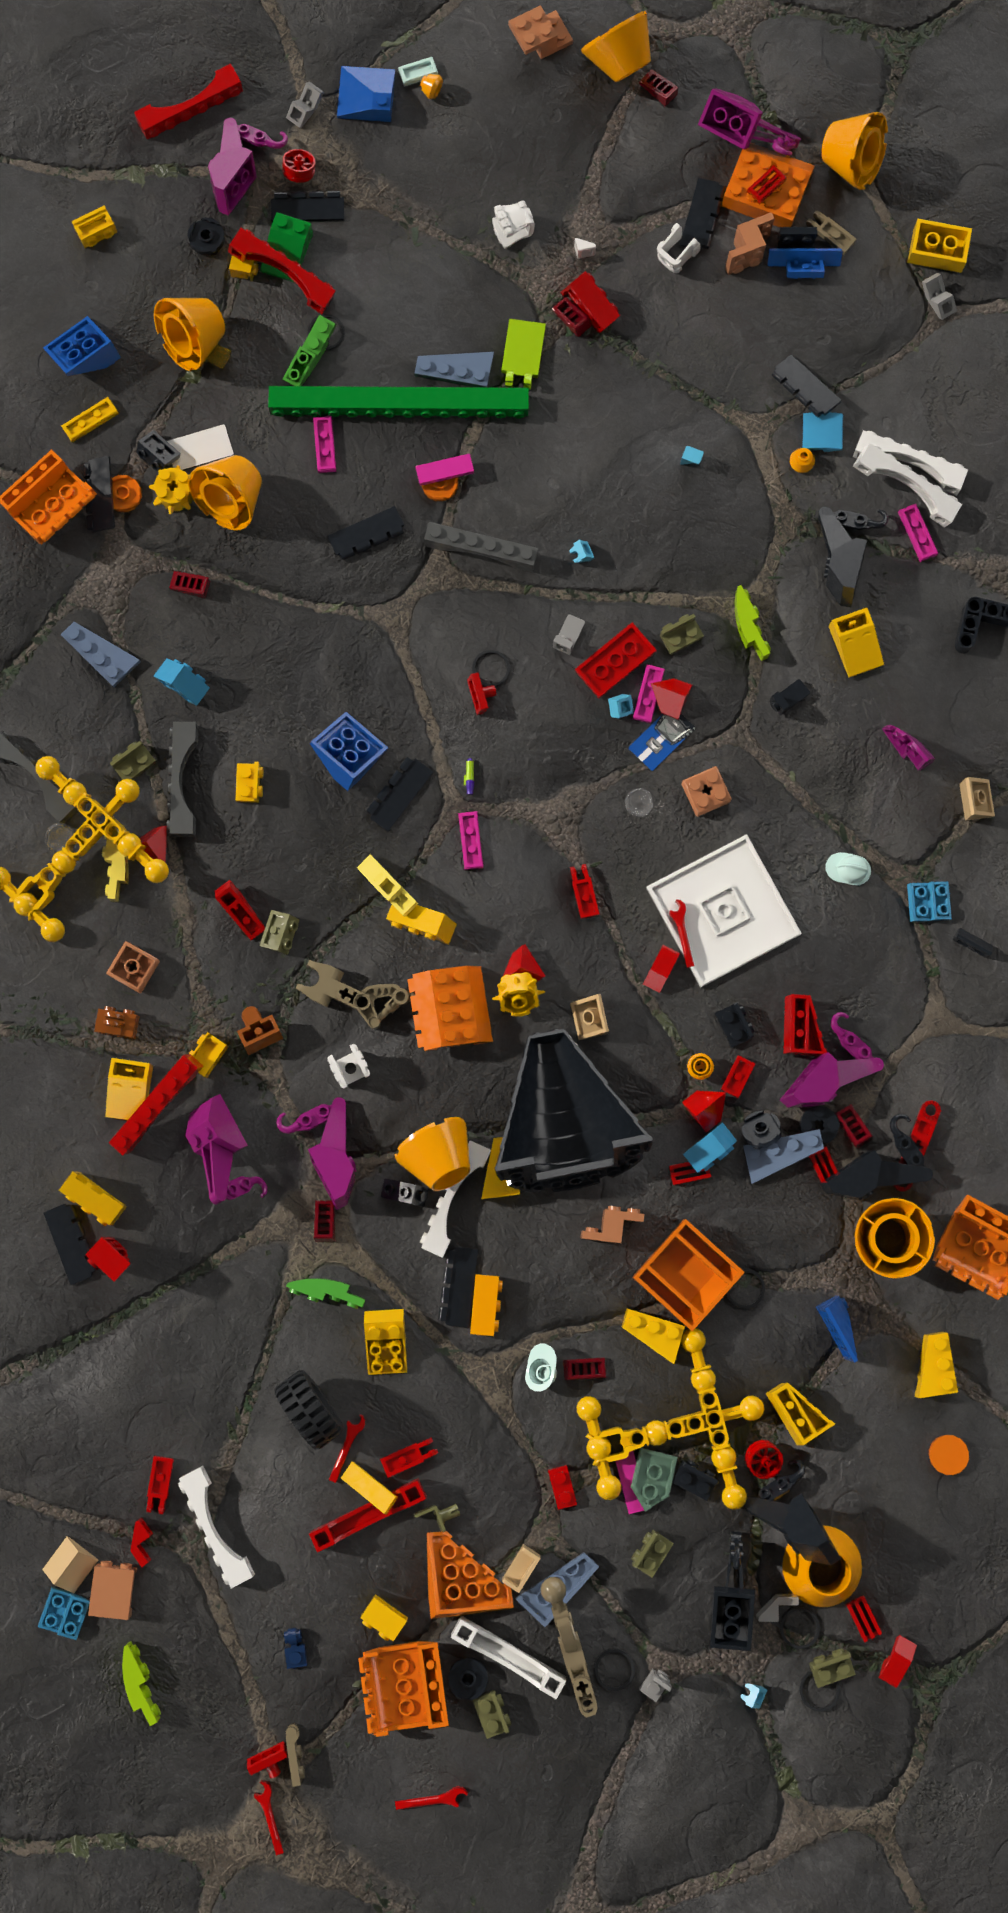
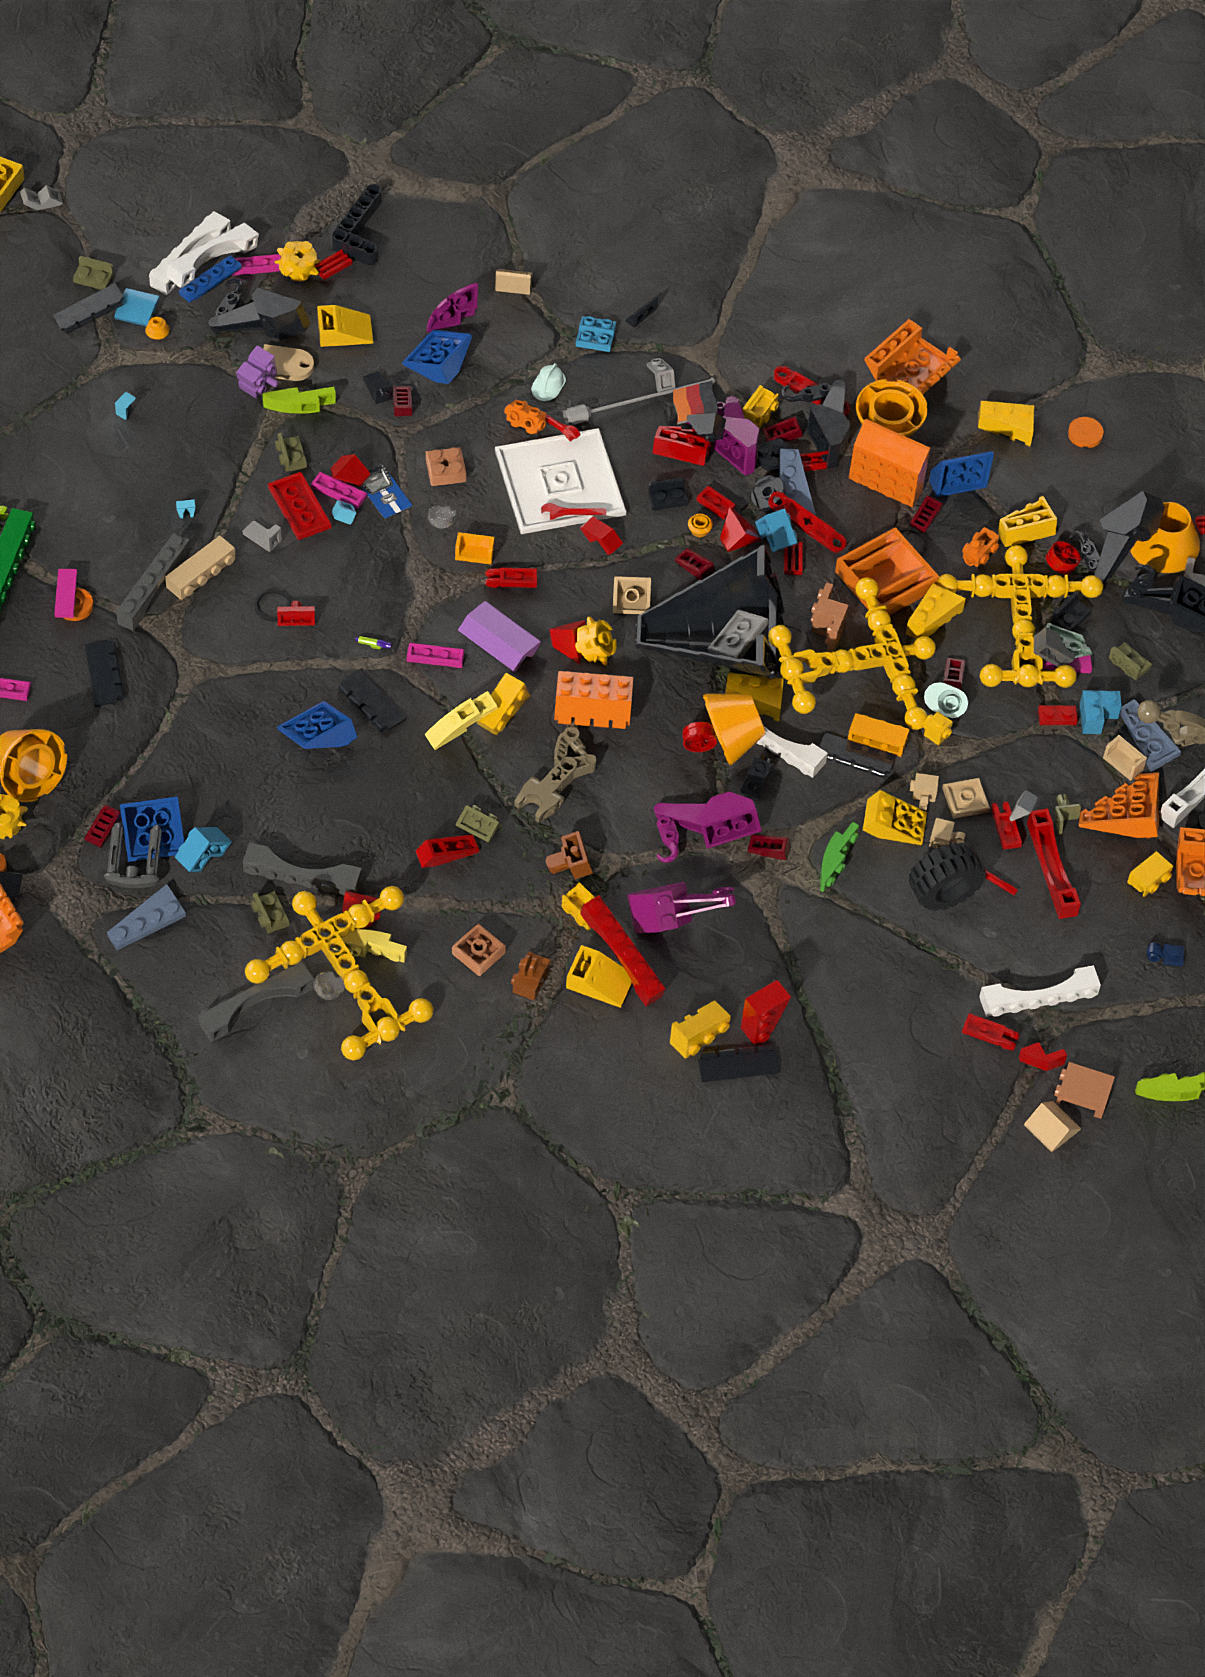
camera: 80 degrees left, 25 degrees down
dark azure slope [38,1586,90,1640] -> none
yellow bracket [235,762,264,803] -> none
white piece [327,1044,370,1089] -> none
yellow tile [341,1462,398,1514] -> none
none -> olive bracket [73,256,114,290]
none -> dark grey piece [104,822,162,888]
none -> blue slope [120,797,184,862]
none -> tan brick [165,536,236,600]
none -> blue bracket [178,255,242,303]
none -> medium lavender brick [236,346,279,399]
none -> tan tile [263,344,314,381]
none -> yellow brick [275,241,321,281]
none -> red tile [315,250,352,280]
none -> dark red slope [393,386,412,416]
none -> blue slope [402,330,472,384]
none -> light orange panel [455,532,494,564]
none -> medium lavender slope [458,601,541,672]
none -> orange brick [504,400,546,434]
none -> red piece [545,414,581,442]
none -> flag [563,377,717,425]
none -> light grey bracket [647,358,676,392]
none -> dark red slope [675,548,715,580]
none -> red wheel [682,722,717,752]
none -> slope [687,413,726,442]
none -> light grey tile [708,609,769,659]
none -> yellow hinge [742,385,779,428]
none -> red piece [768,491,846,553]
none -> yellow piece [768,577,936,730]
none -> orange slope [849,419,930,507]
none -> dark red slope [909,495,943,533]
none -> tan brick [910,773,939,810]
none -> yellow brick [923,711,953,746]
none -> tan brick [929,818,965,849]
none -> tan tile [942,778,990,819]
none -> orange brick [962,527,999,567]
none -> light grey slope [1010,790,1037,821]
none -> dark grey arch [1034,627,1074,667]
none -> dark azure brick [1080,690,1122,734]

